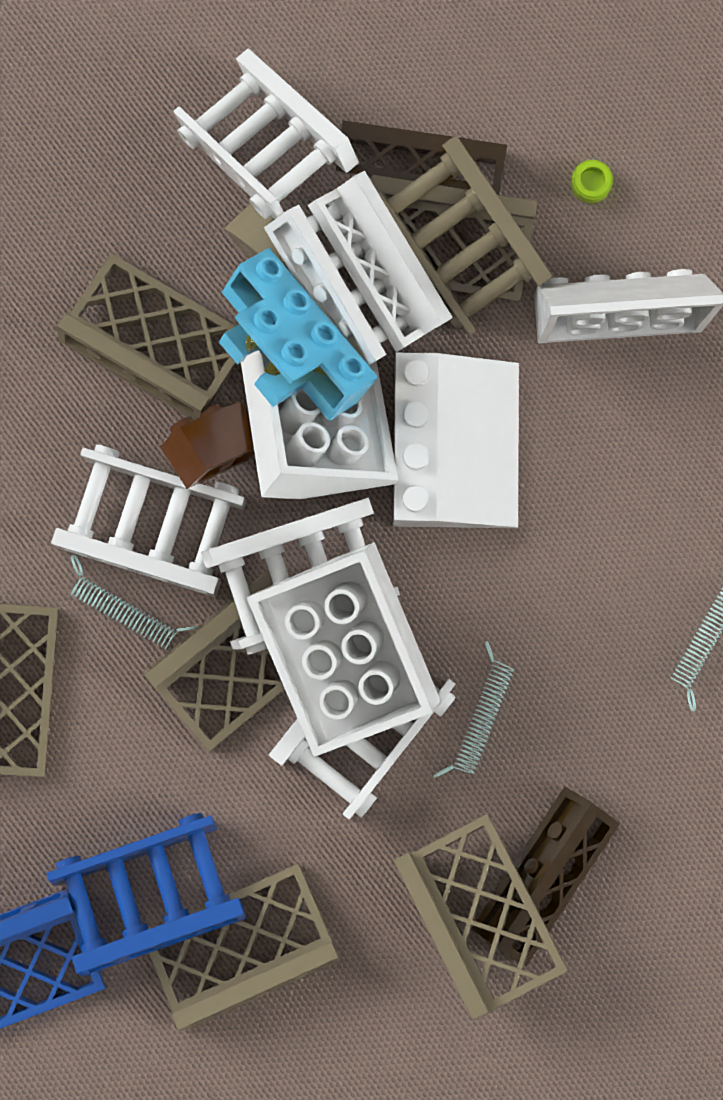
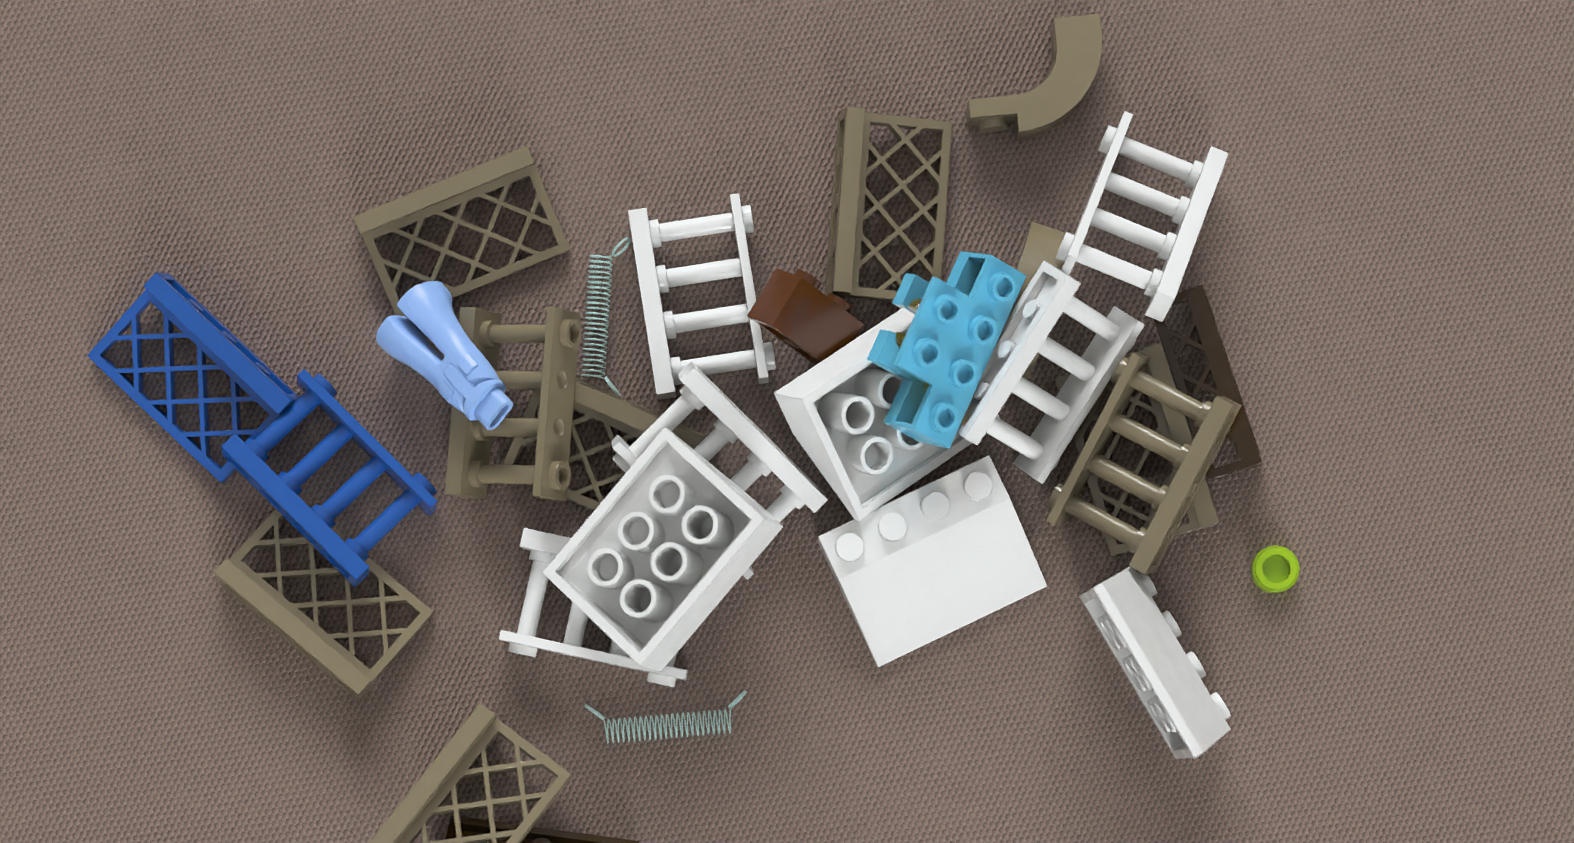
camera: 65 degrees right, 0 degrees up
white fence [308,171,453,352] -> none
none -> light blue piece [376,281,513,430]
none -> dark tan fence [445,306,582,502]
none -> dark tan arch [966,14,1102,141]

